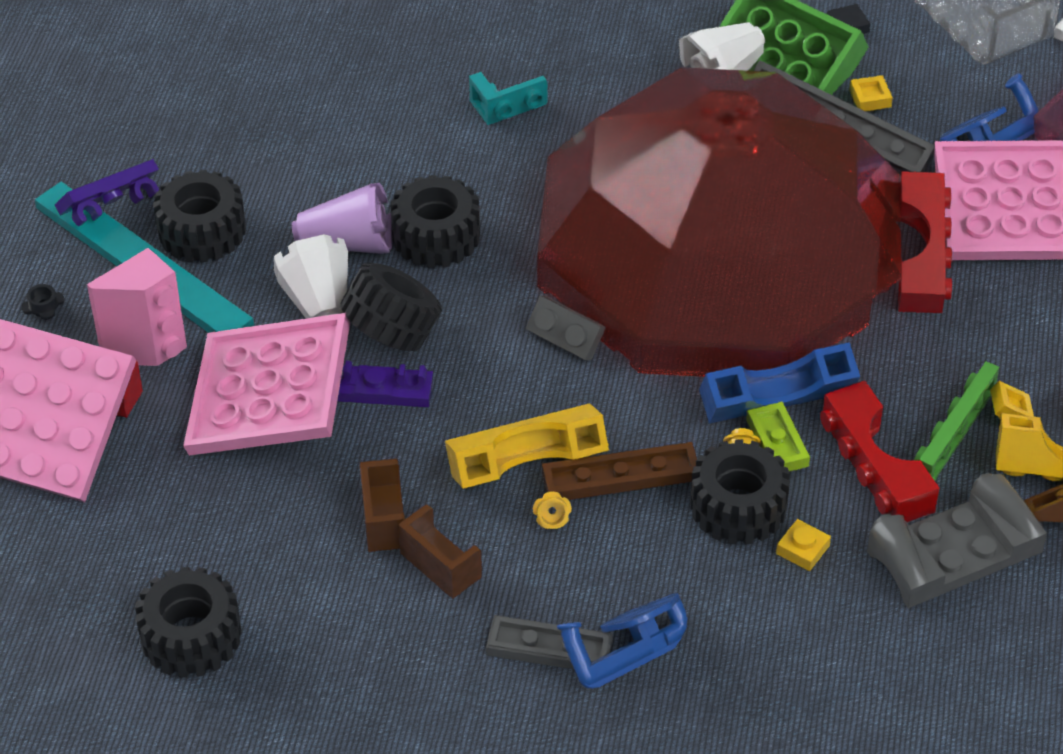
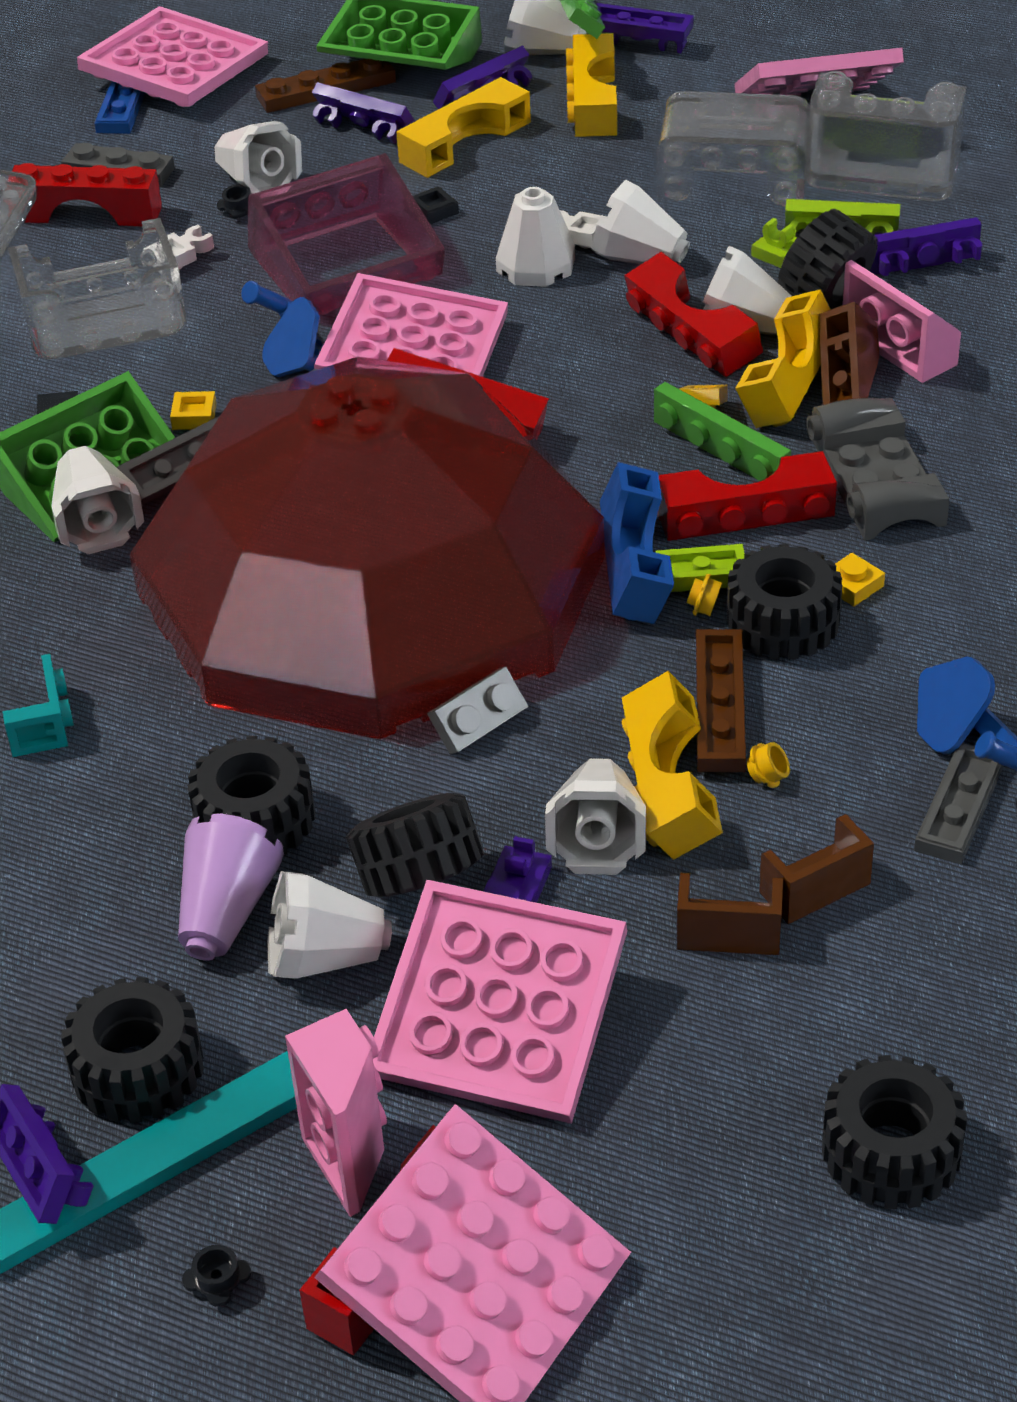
camera: 75 degrees left, 5 degrees down
none -> white cone [545,758,646,875]

